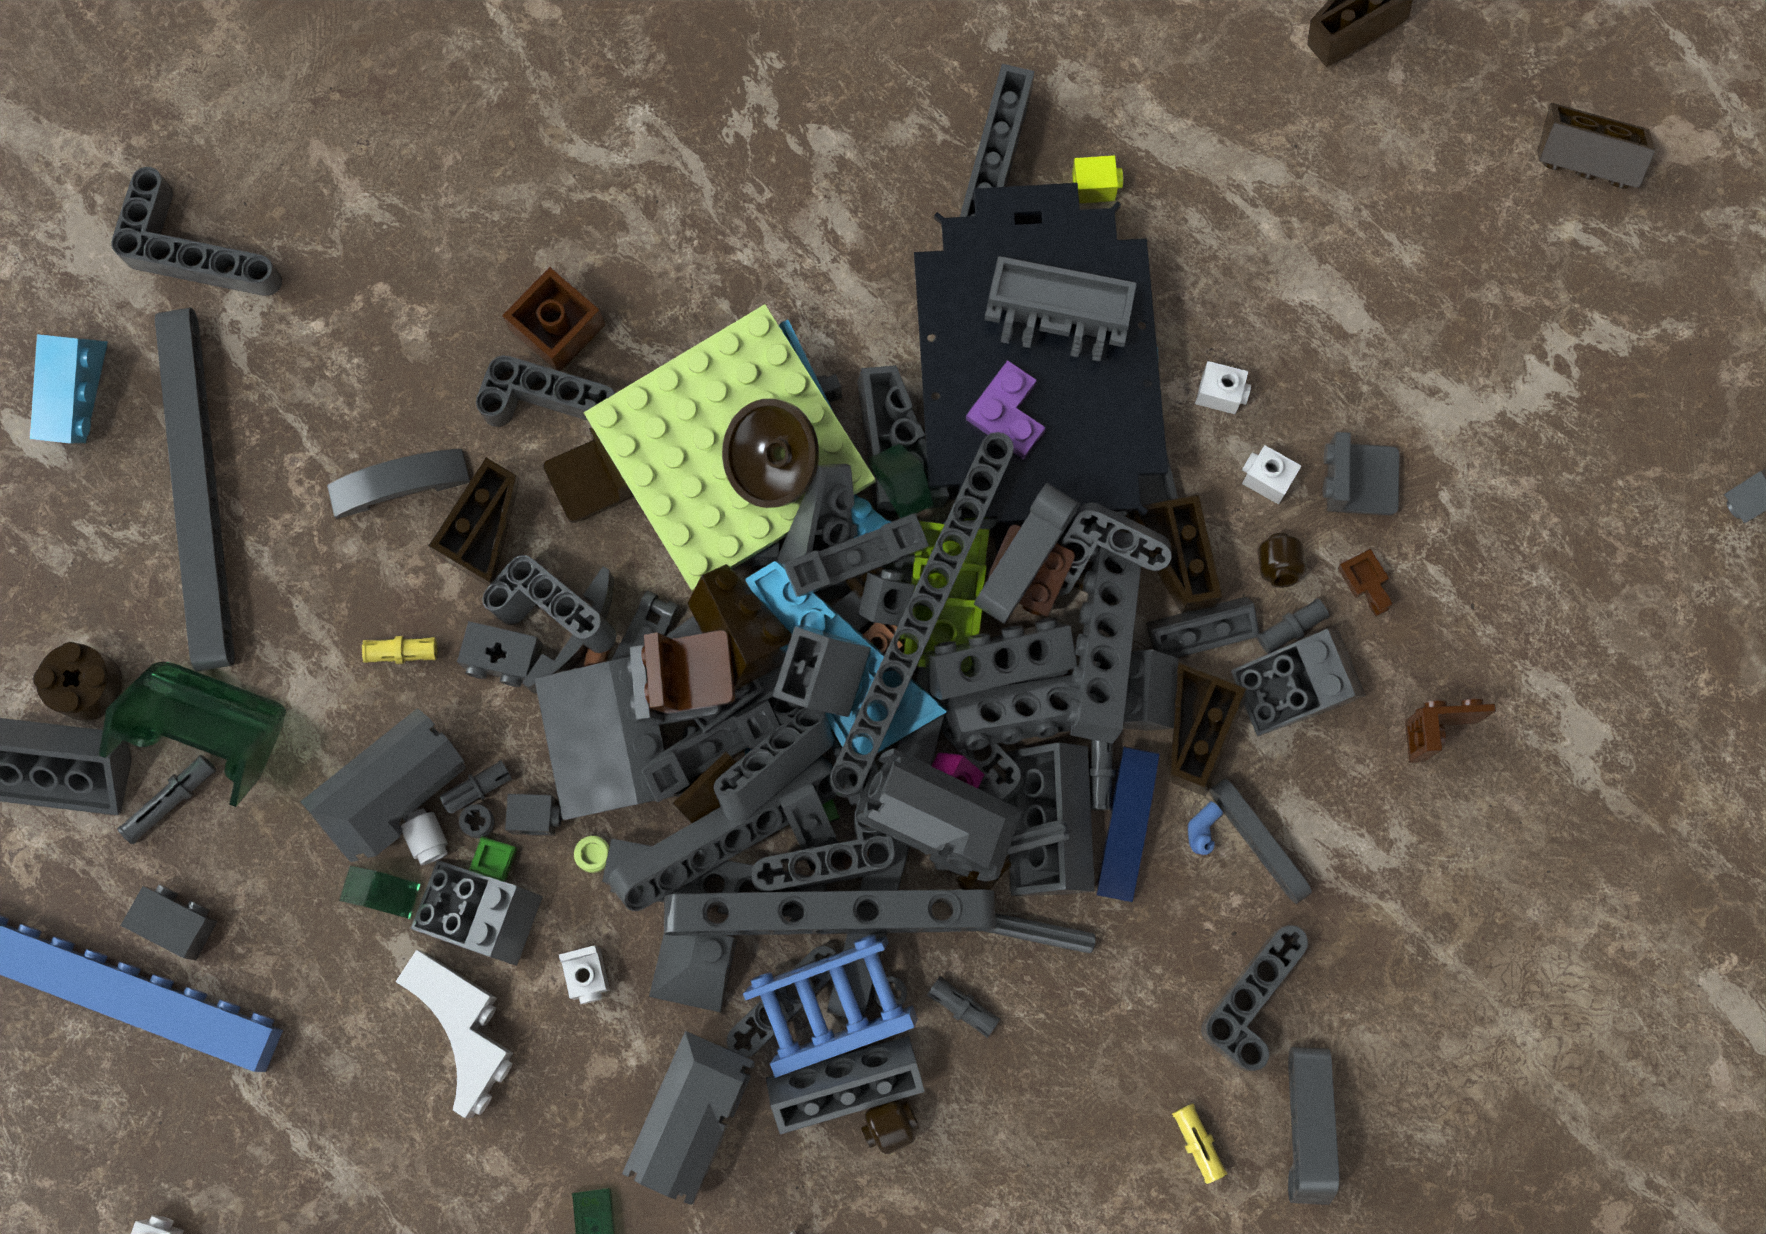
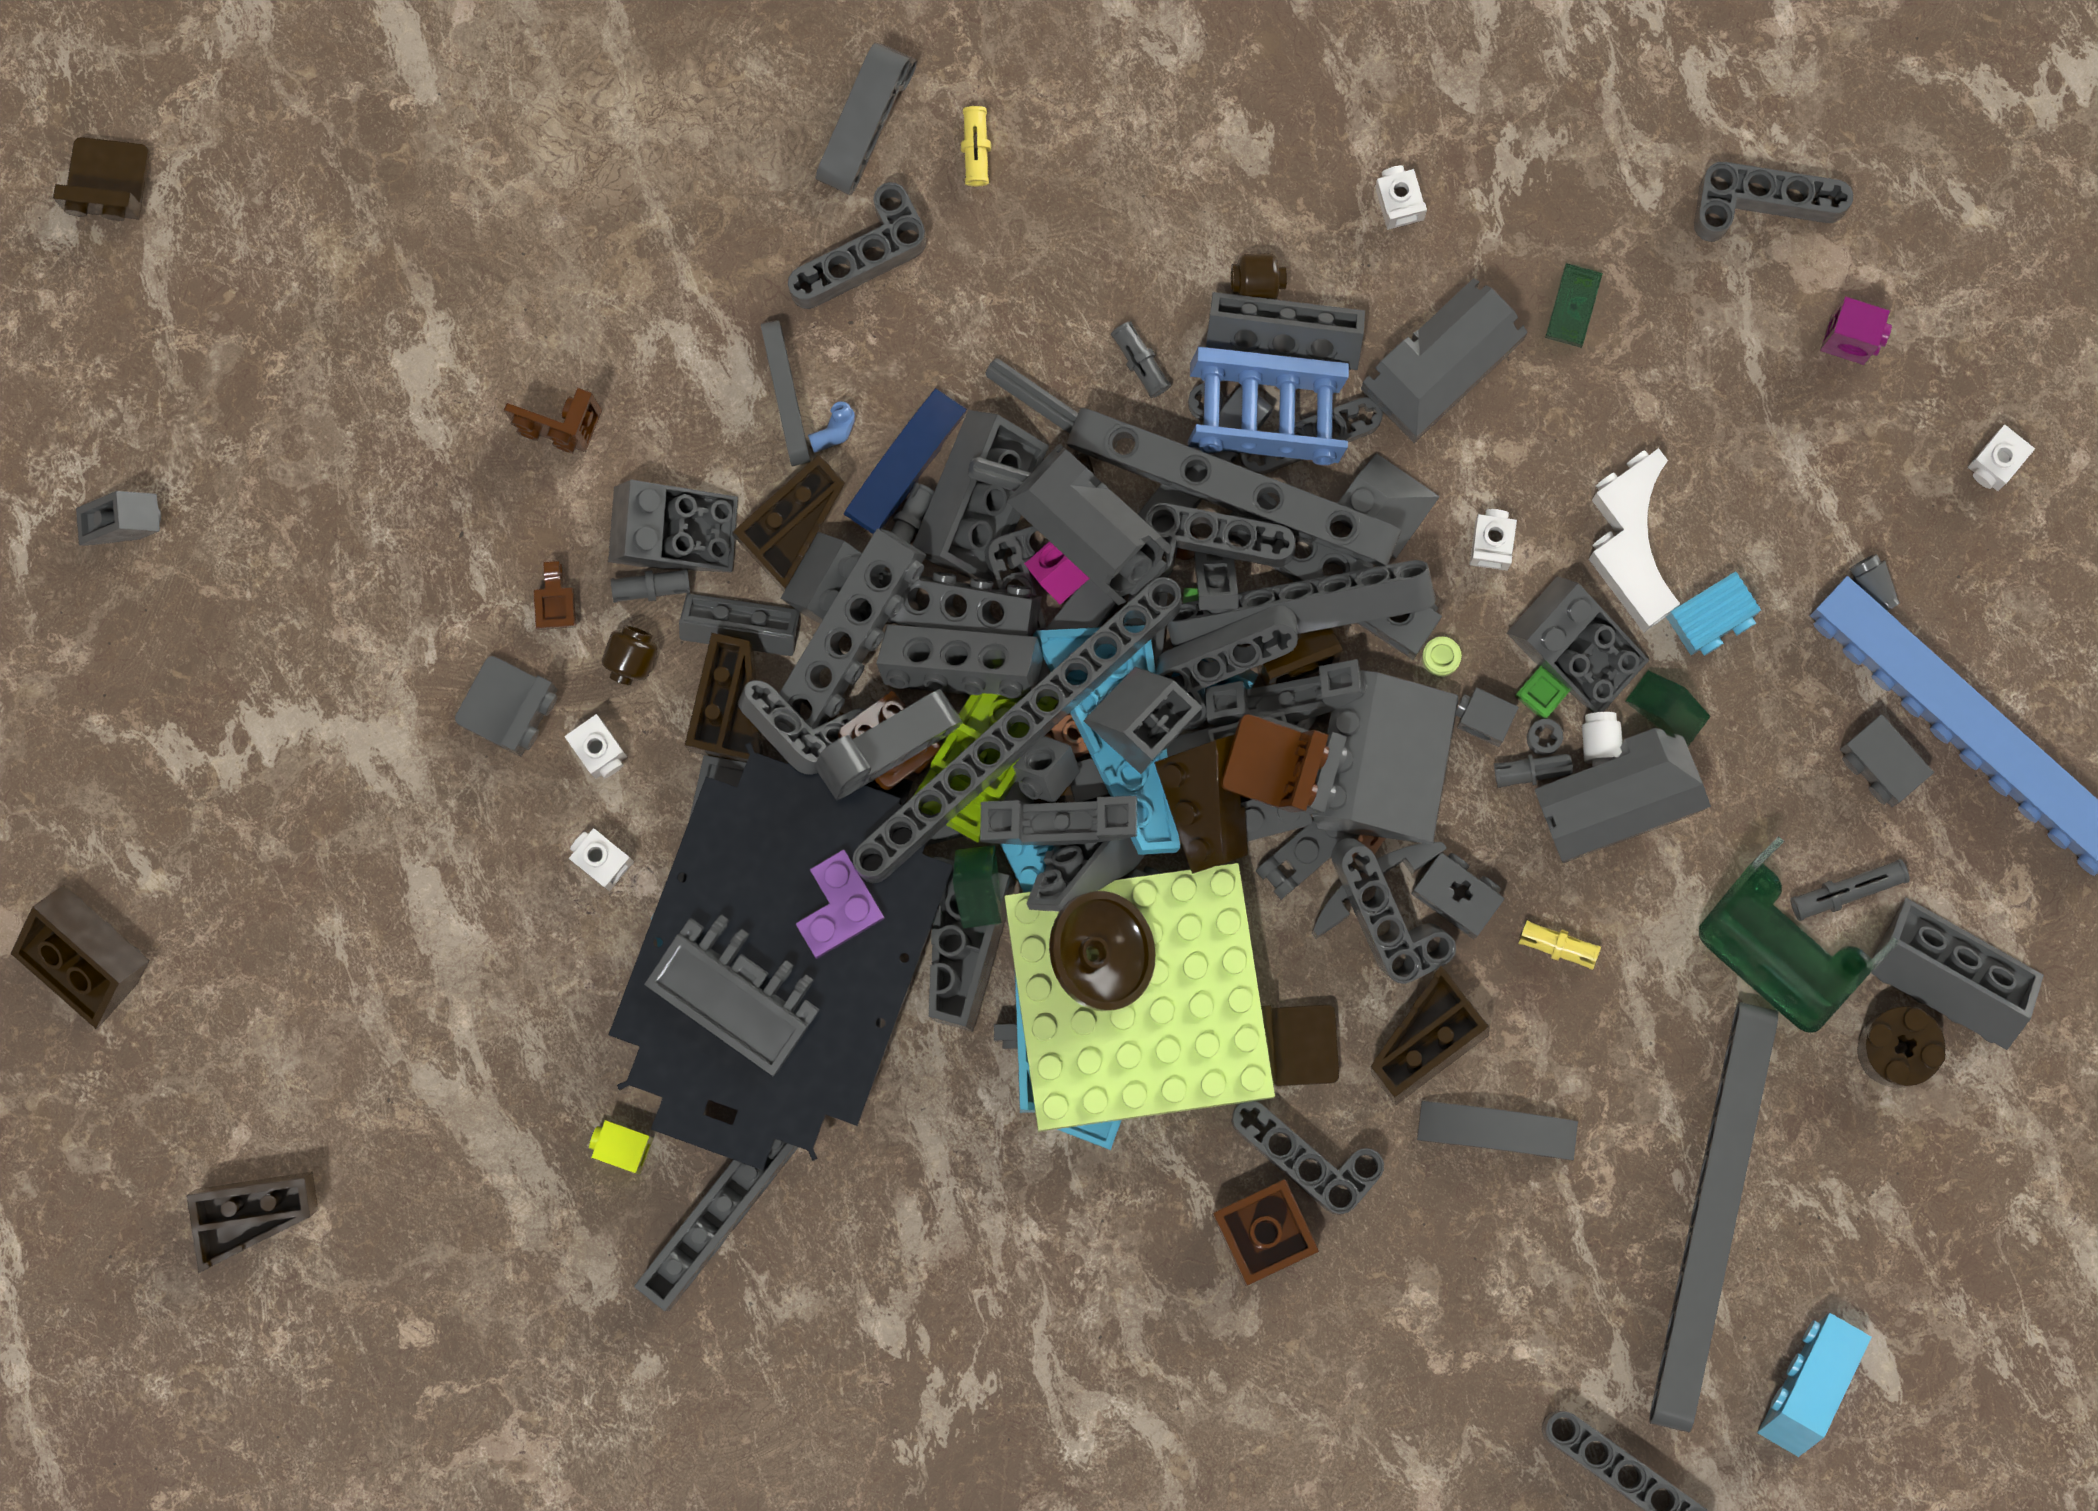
camera: 155 degrees left, 5 degrees up
none -> medium azure brick [1666,571,1761,656]
none -> dark grey cone [1849,554,1900,611]

